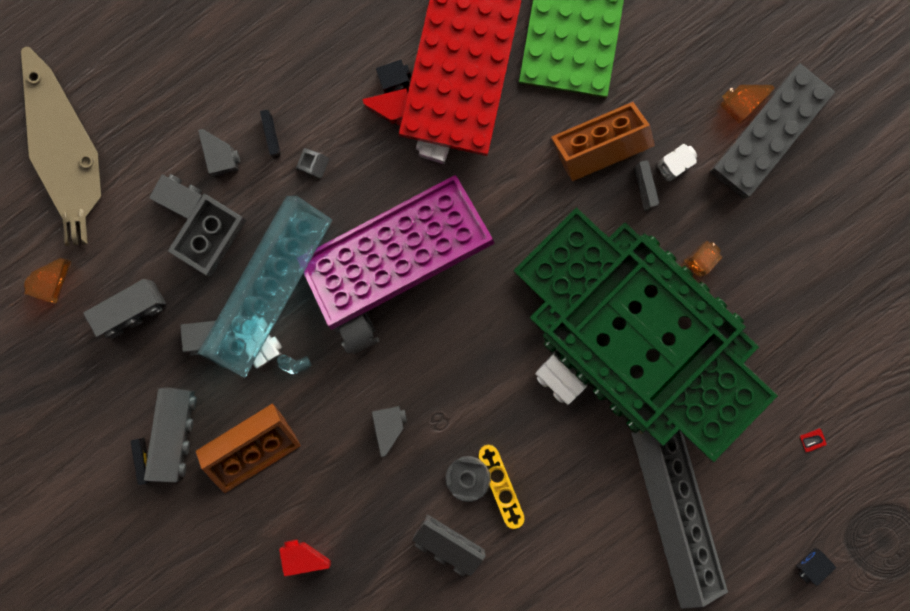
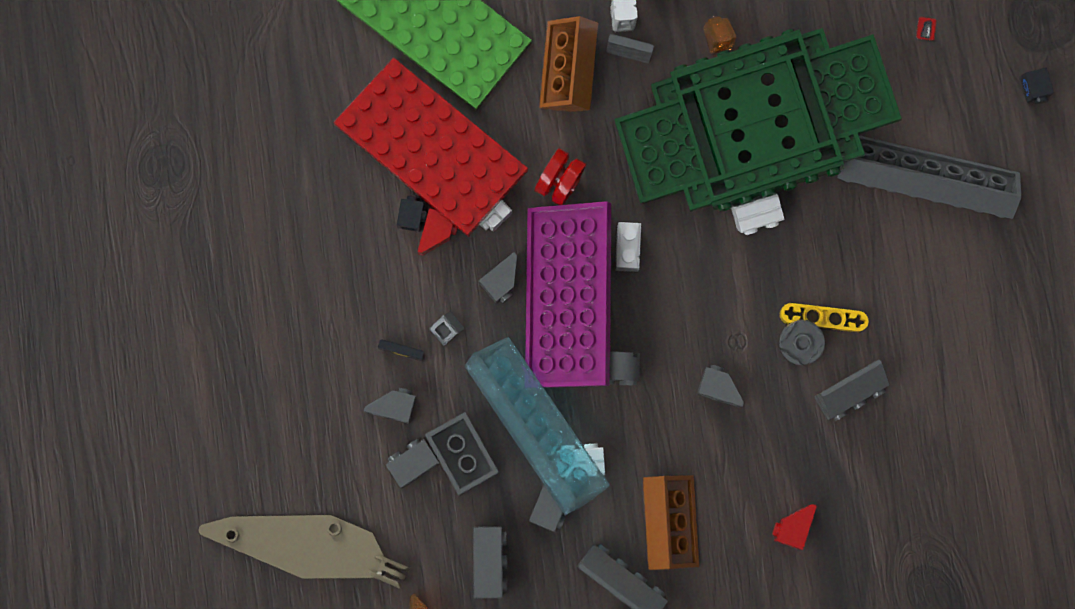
camera: 75 degrees left, 5 degrees down
clear light blue arm [277,355,312,374] -> none
none -> dark grey slope [479,252,517,304]
none -> red wheel [534,148,587,205]
none -> white brick [615,222,641,272]

